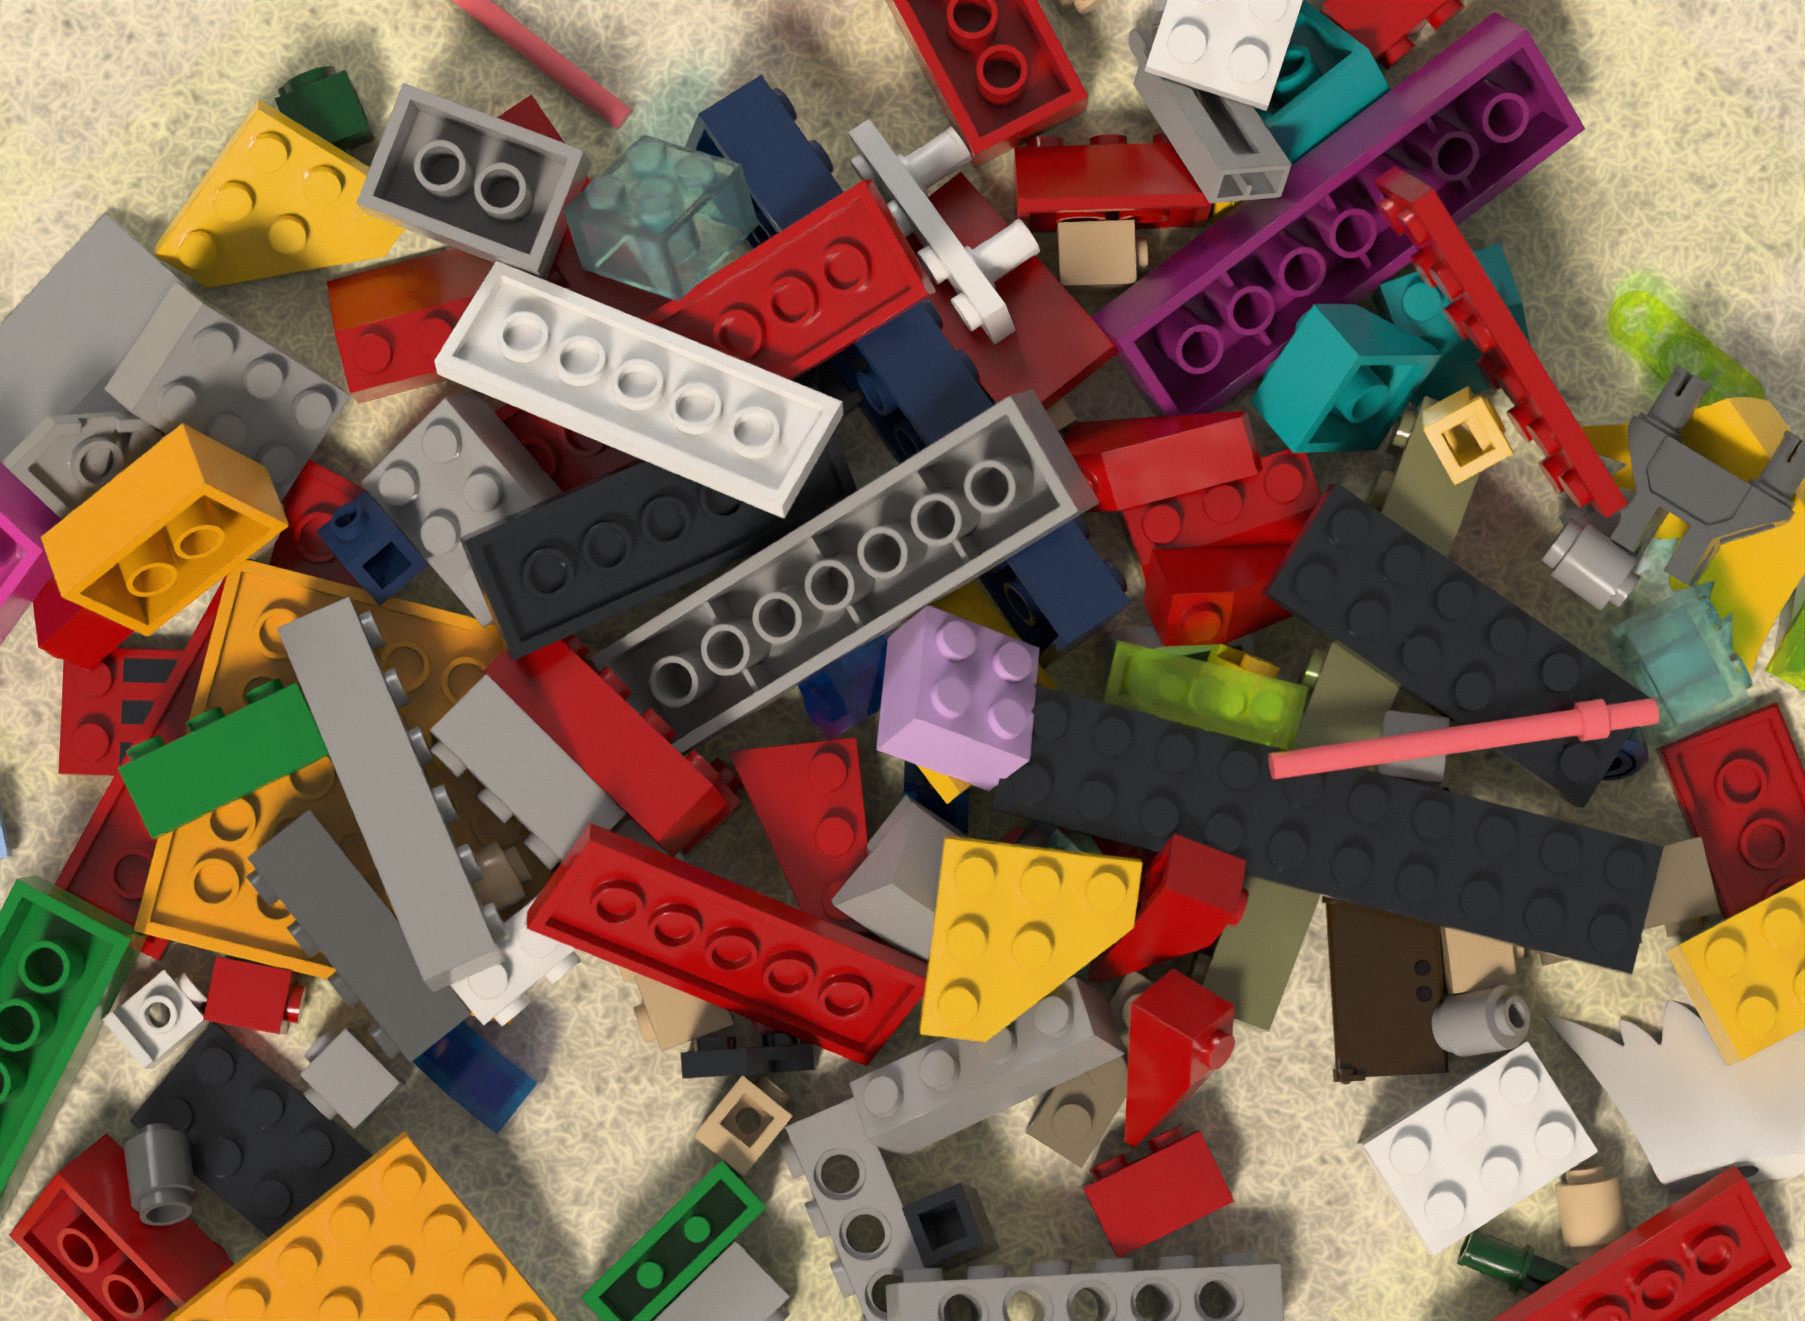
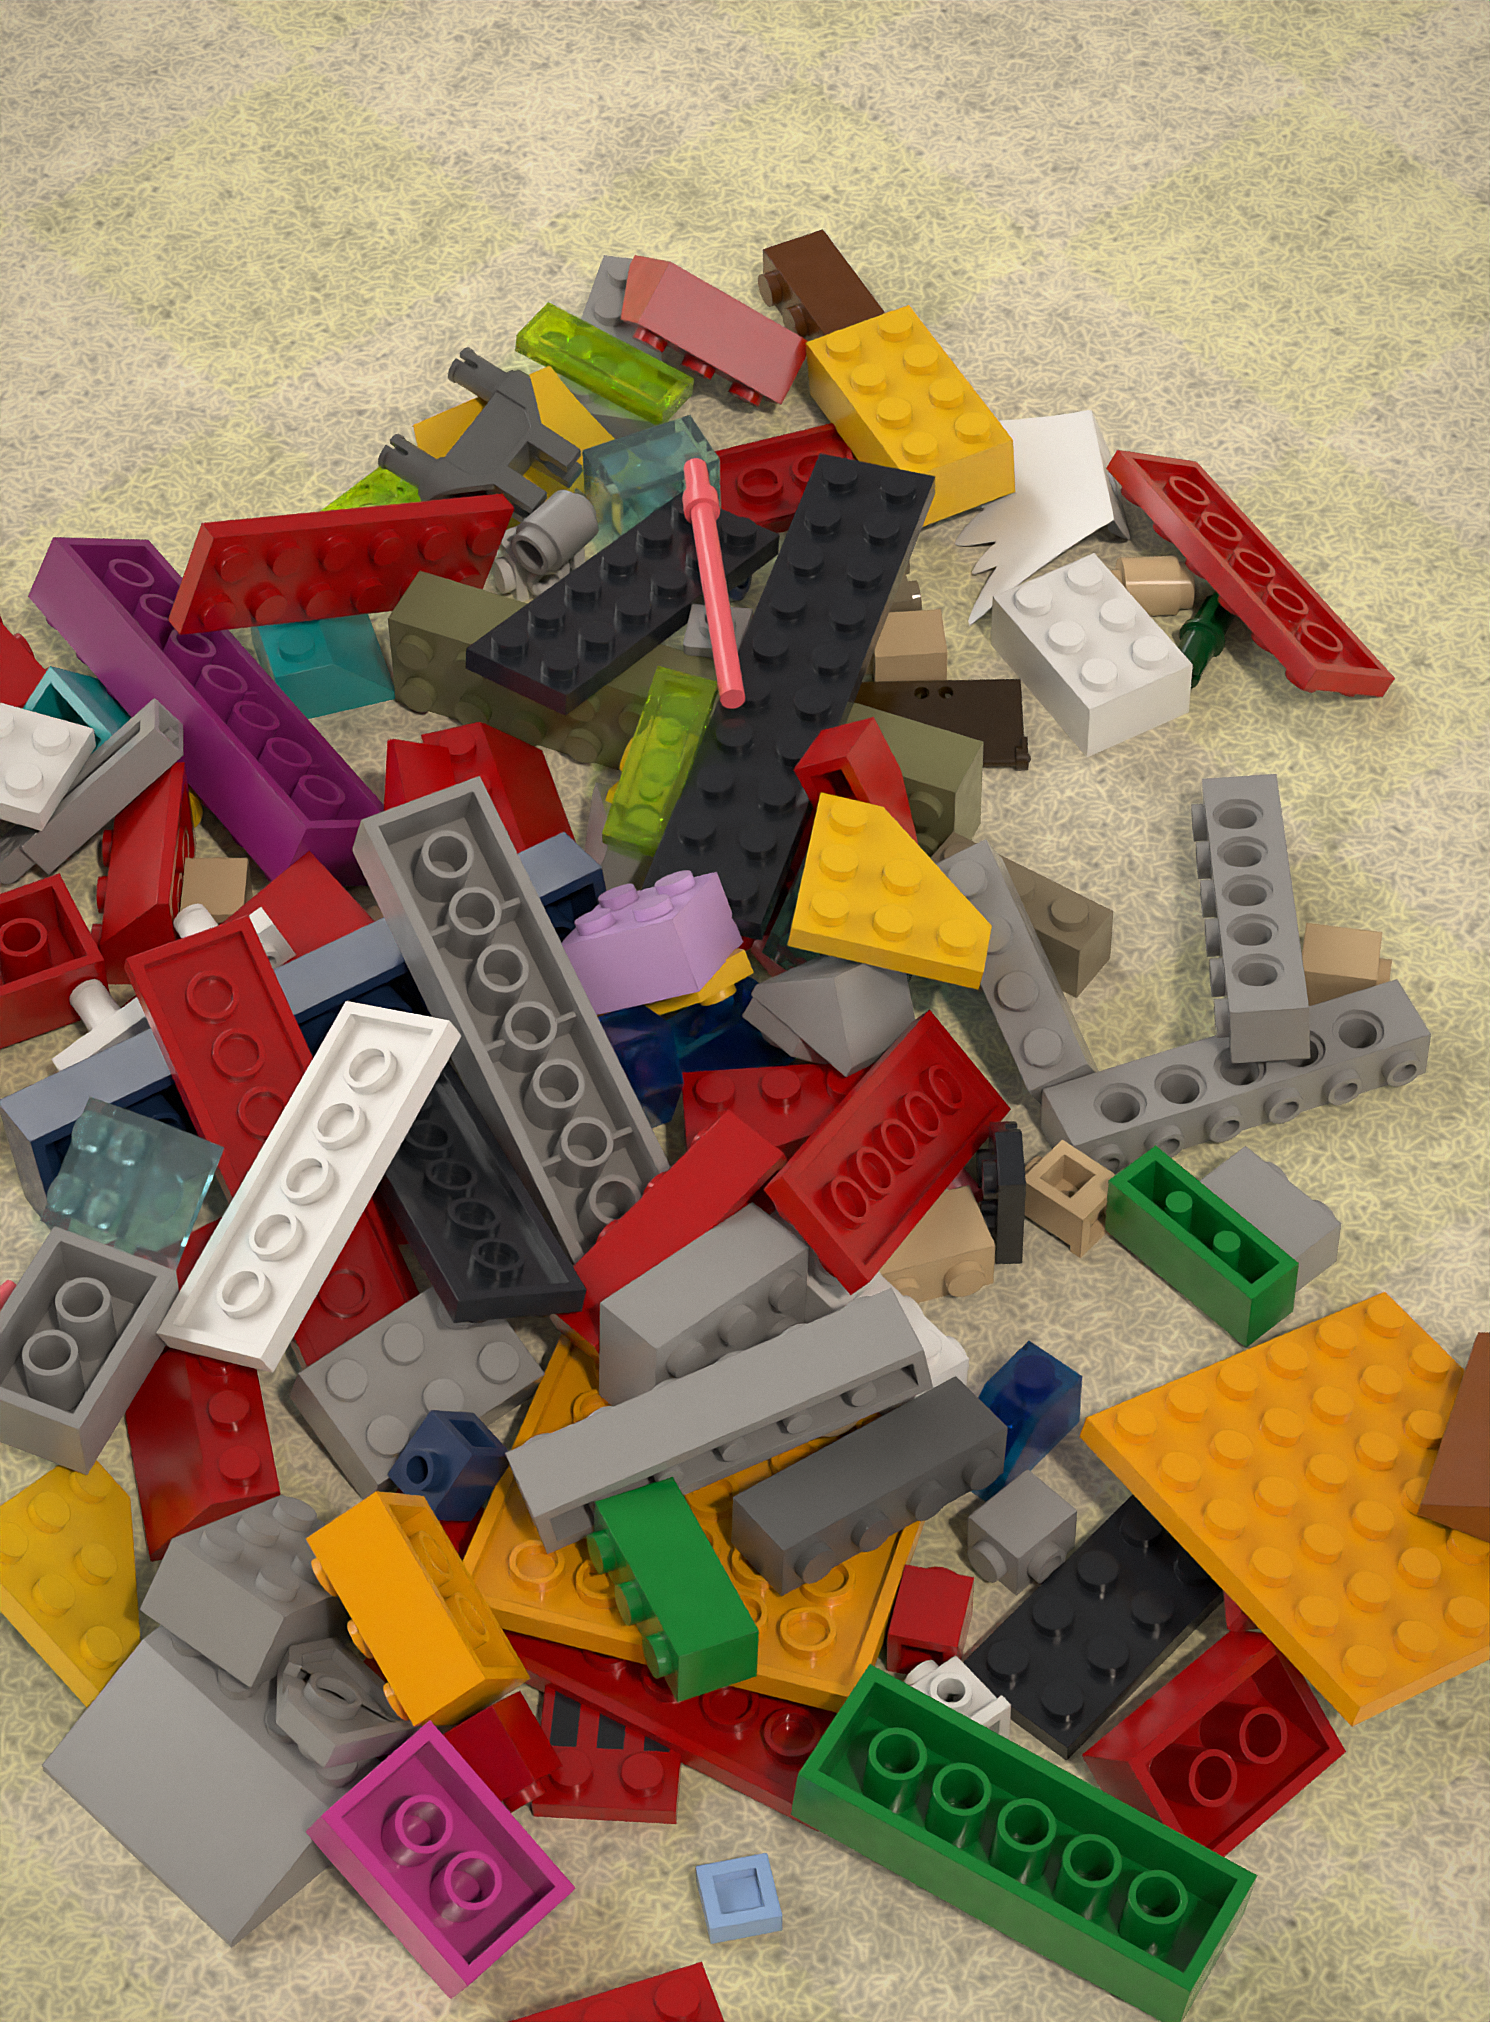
camera: 90 degrees left, 35 degrees down
dark grey brick [124,1123,197,1226] -> none
black brick [901,1182,1000,1273] -> none
red brick [1082,1125,1234,1258] -> none
red slope [1124,969,1235,1148] -> none
red slope [1143,544,1294,647] -> none
teal slope [1249,304,1442,453] -> none
yellow brick [1423,386,1513,485] -> none
light grey brick [1432,985,1530,1057] -> none

